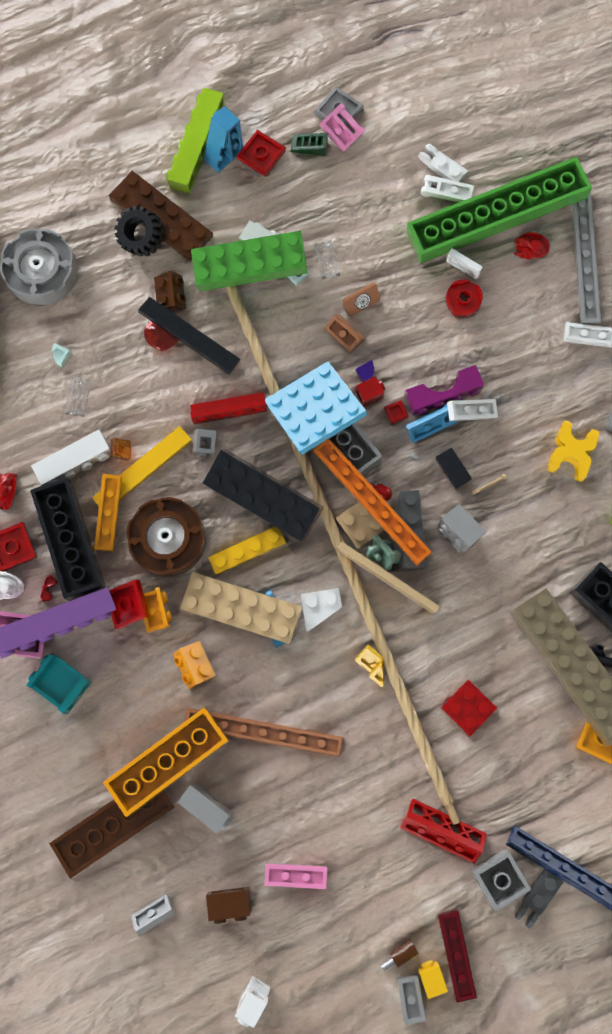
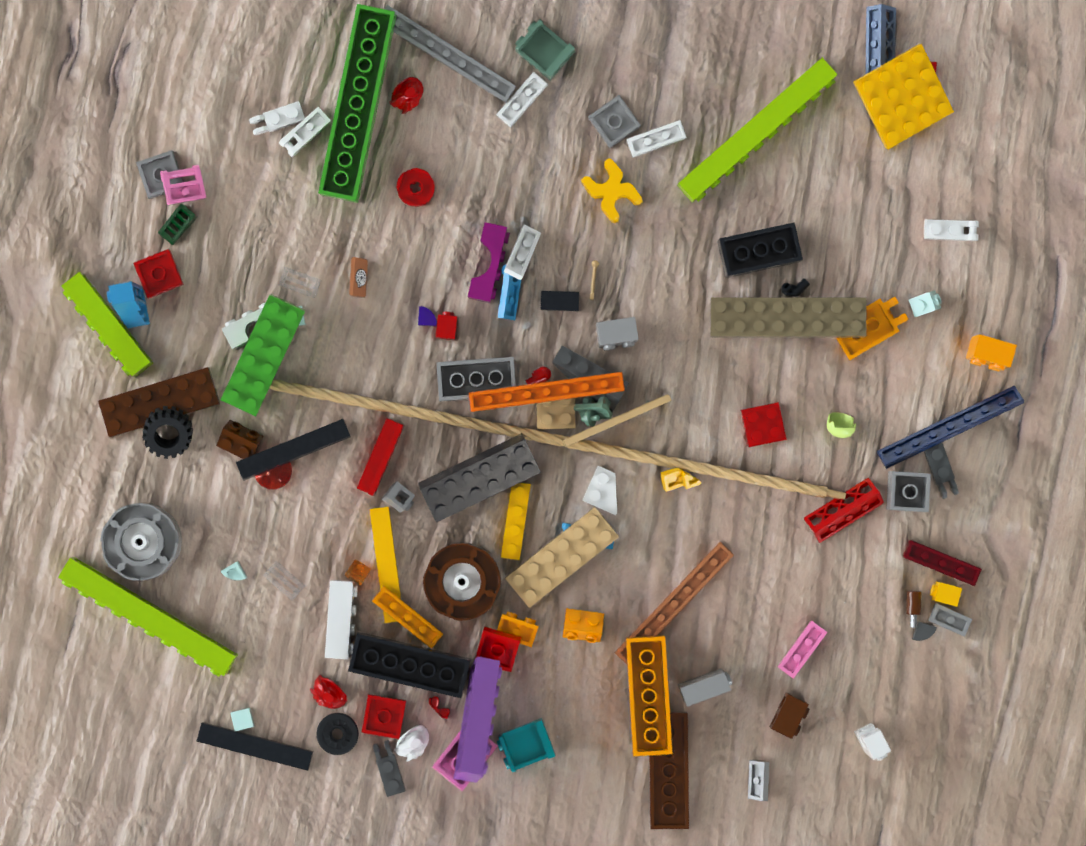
camera: 60 degrees left, 10 degrees up
medium azure plate [265,361,367,455] -> none
nougat slope [324,314,365,353] -> none
red tile [384,400,409,425] -> none
white tile [446,248,483,280] -> none
none -> yellowish green hair [827,412,856,438]
none -> dark grey tile [912,621,937,641]

